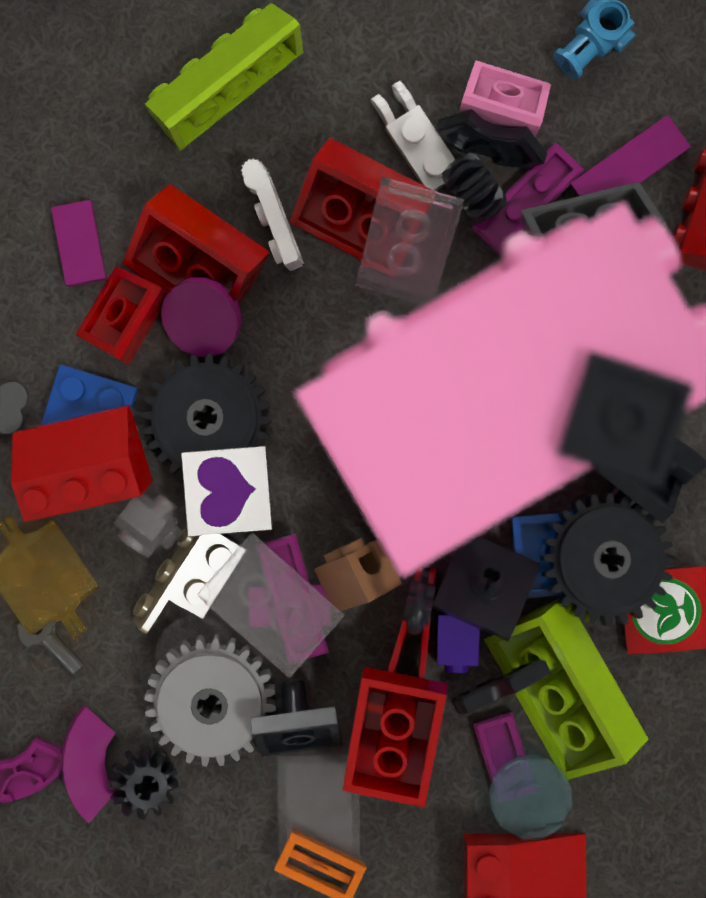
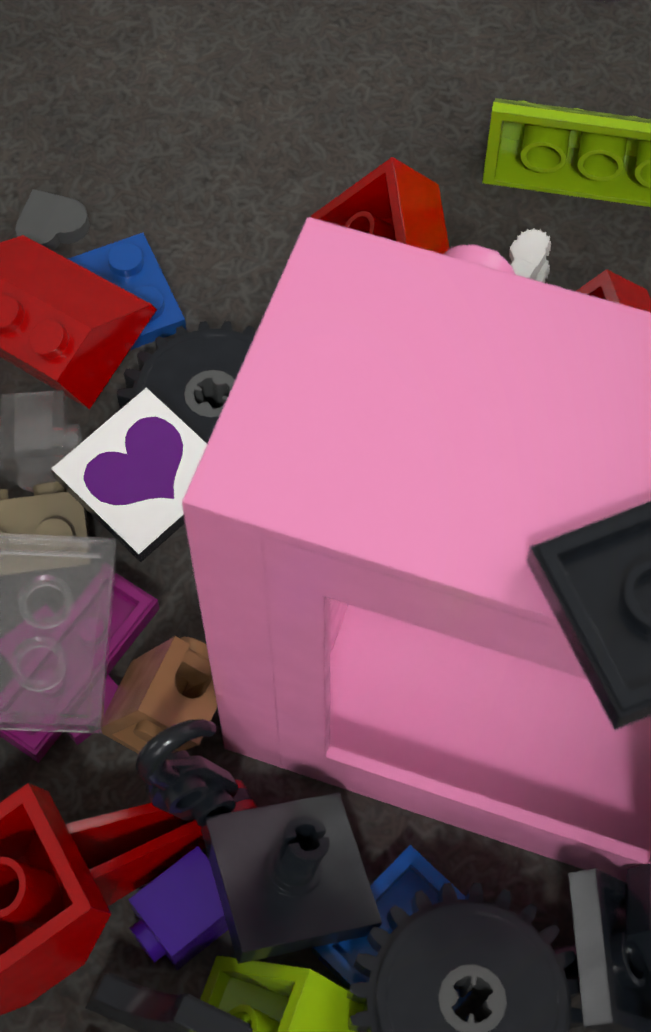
camera: 50 degrees right, 25 degrees down
magenta tile [51,200,108,288] -> none
red slope [76,266,167,366] -> none

